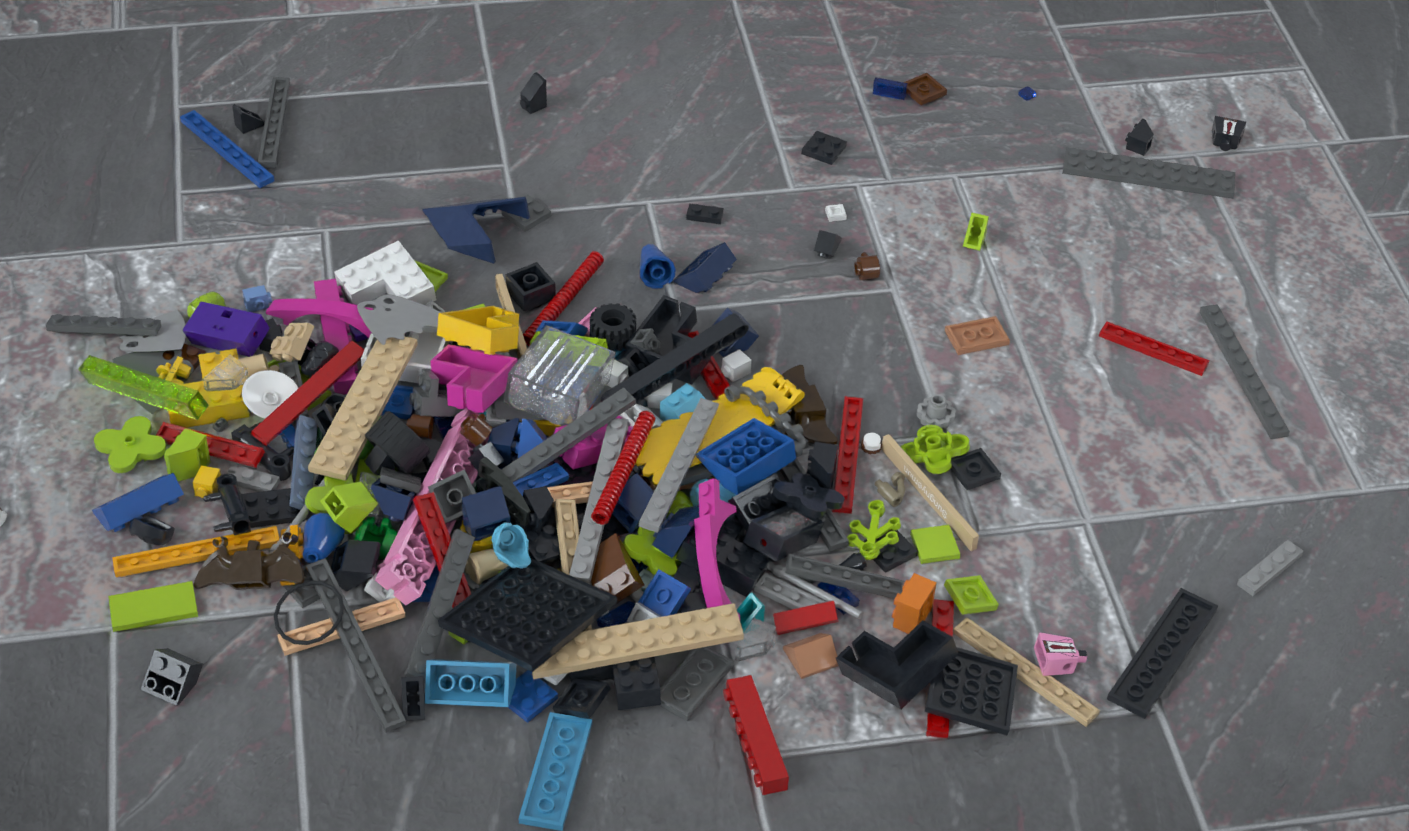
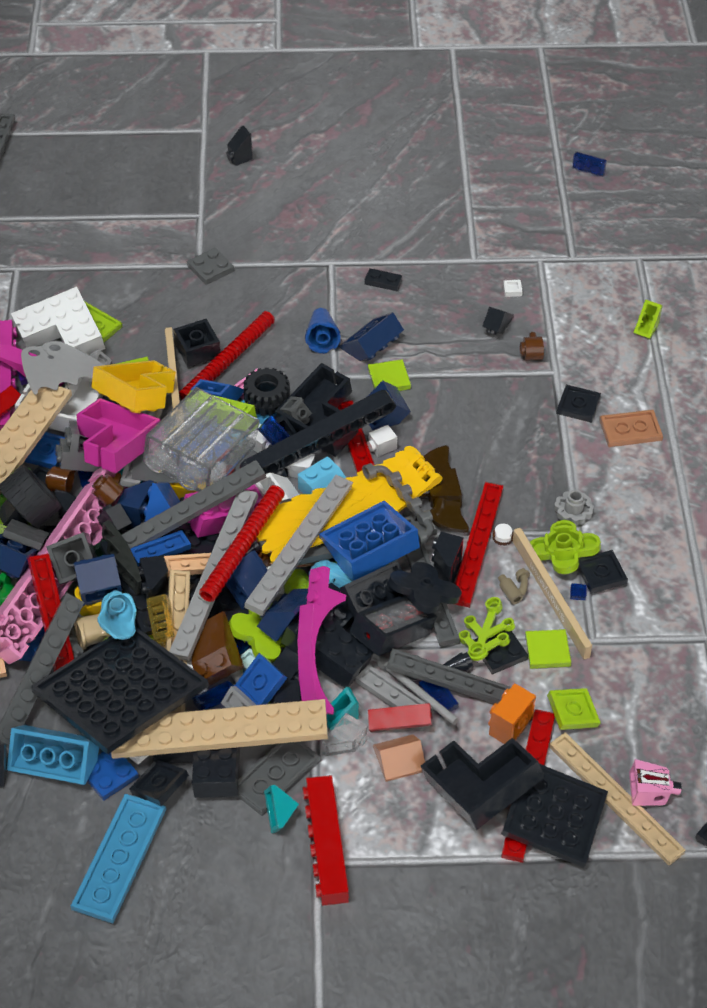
camera: 10 degrees right, 5 degrees up
dark blue windscreen [422,197,530,264] -> none
black plate [801,131,847,165] -> none
reddish brown plate [901,73,947,105] -> none
none -> clear yellow slope [146,594,175,641]
none -> clear blue plate [257,416,290,445]
none -> teal slope [264,785,299,833]
none -> lime tile [368,359,411,391]
none -> black tile [556,384,601,423]
none -> clear blue piece [570,583,587,601]

